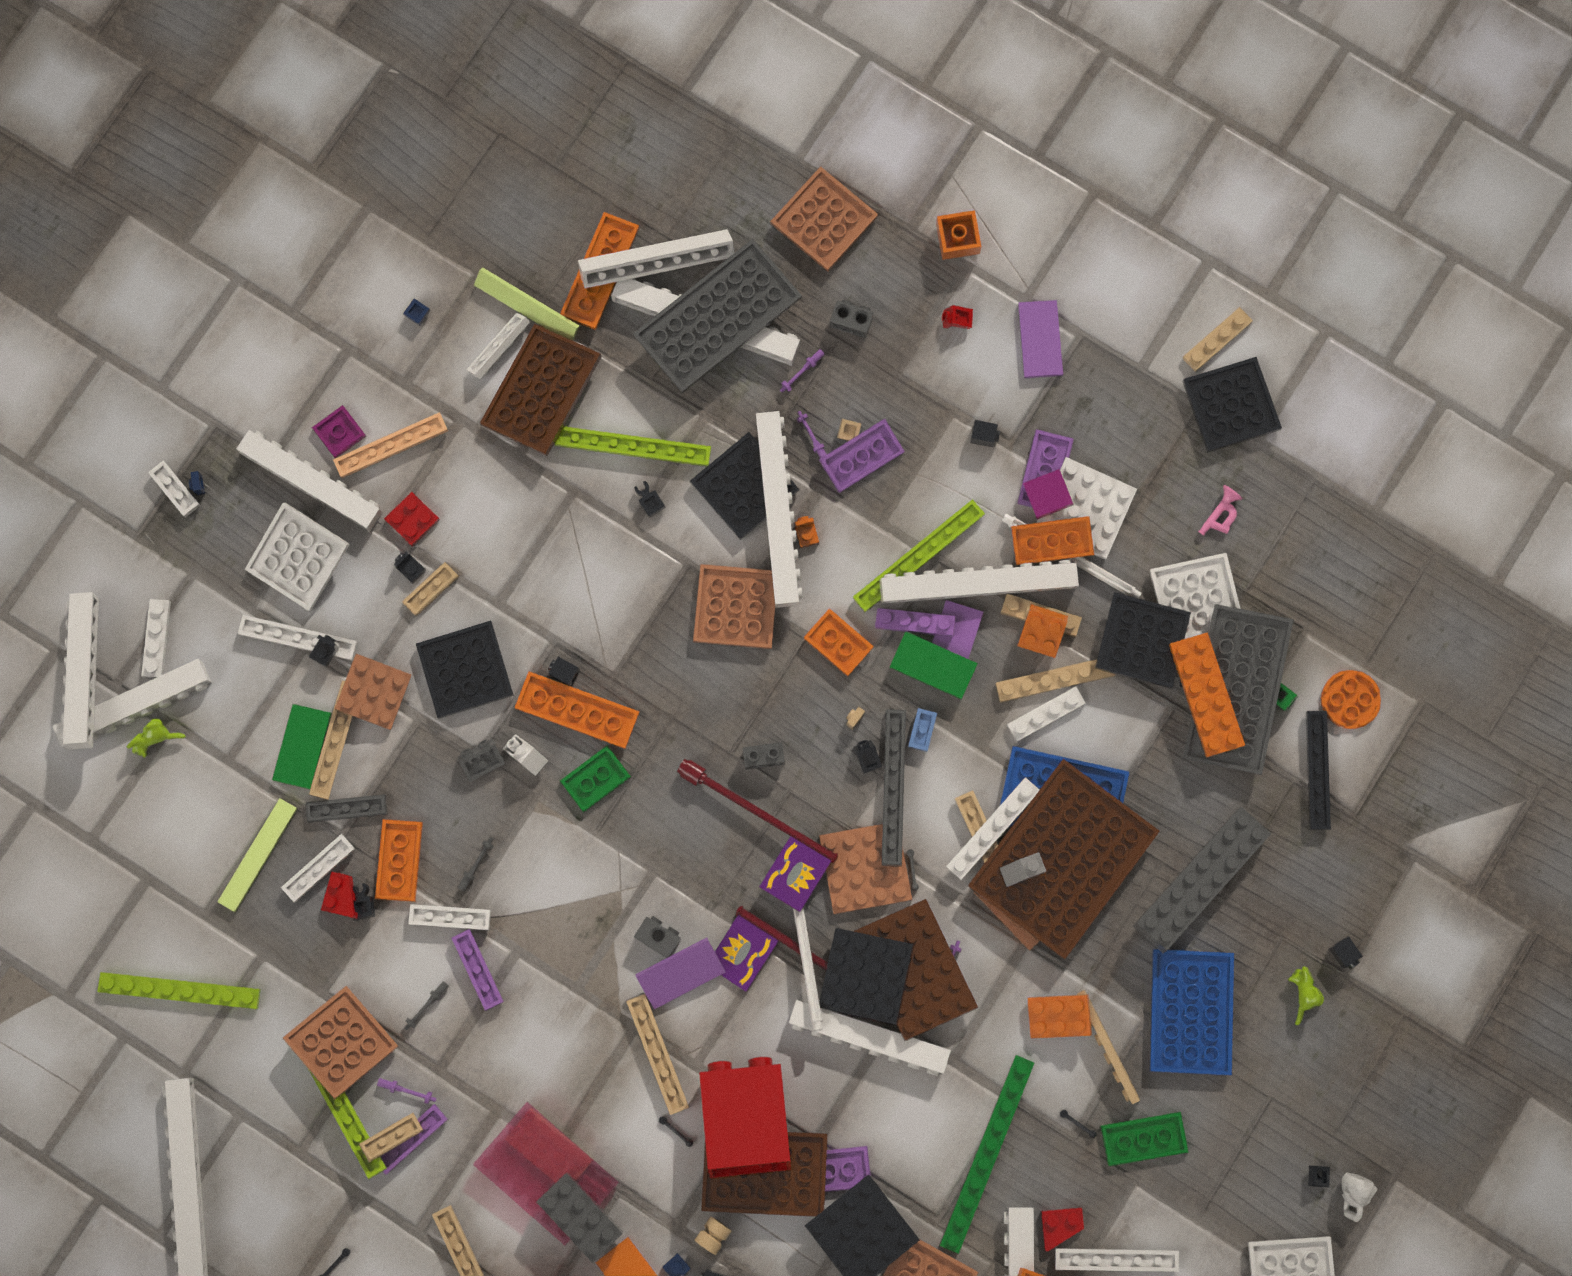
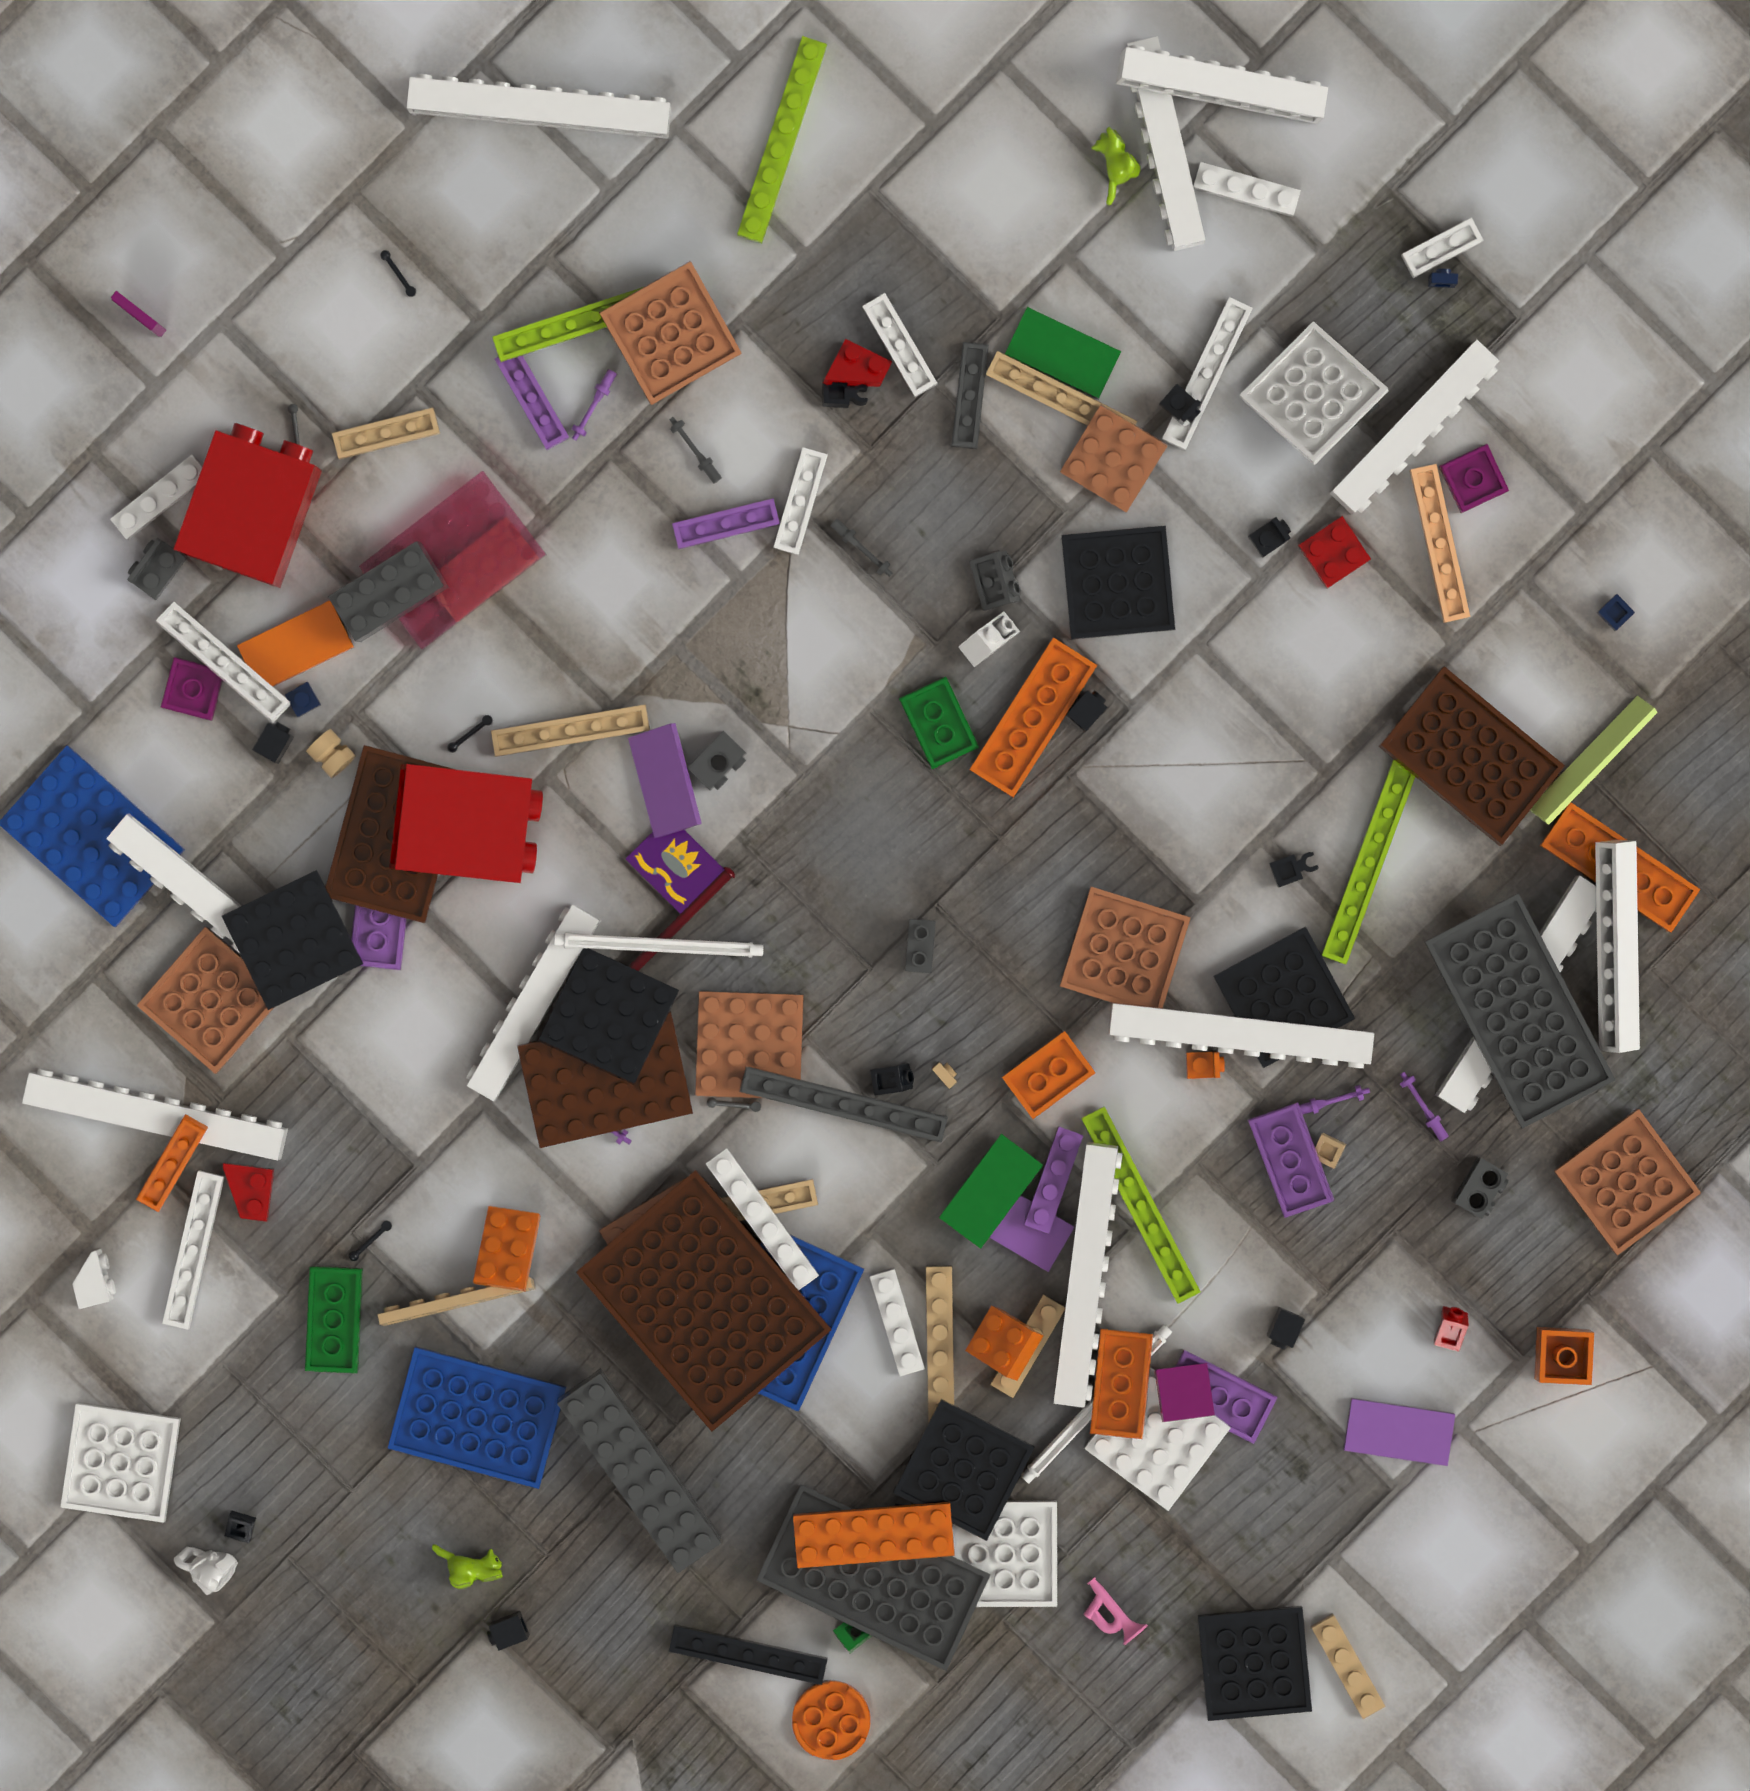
camera: 105 degrees right, 10 degrees up
yellowish green tile [218,798,298,912] -> none
tan tile [359,1113,423,1163] -> none
orange tile [375,819,423,902] -> none
tan tile [402,562,459,616] -> none
white plate [467,313,530,379] -> none
flag [677,759,838,912] -> none
medium blue plate [908,708,937,752] -> none
green plate [939,1055,1034,1254] -> none
light grey slope [1000,852,1046,887] -> none

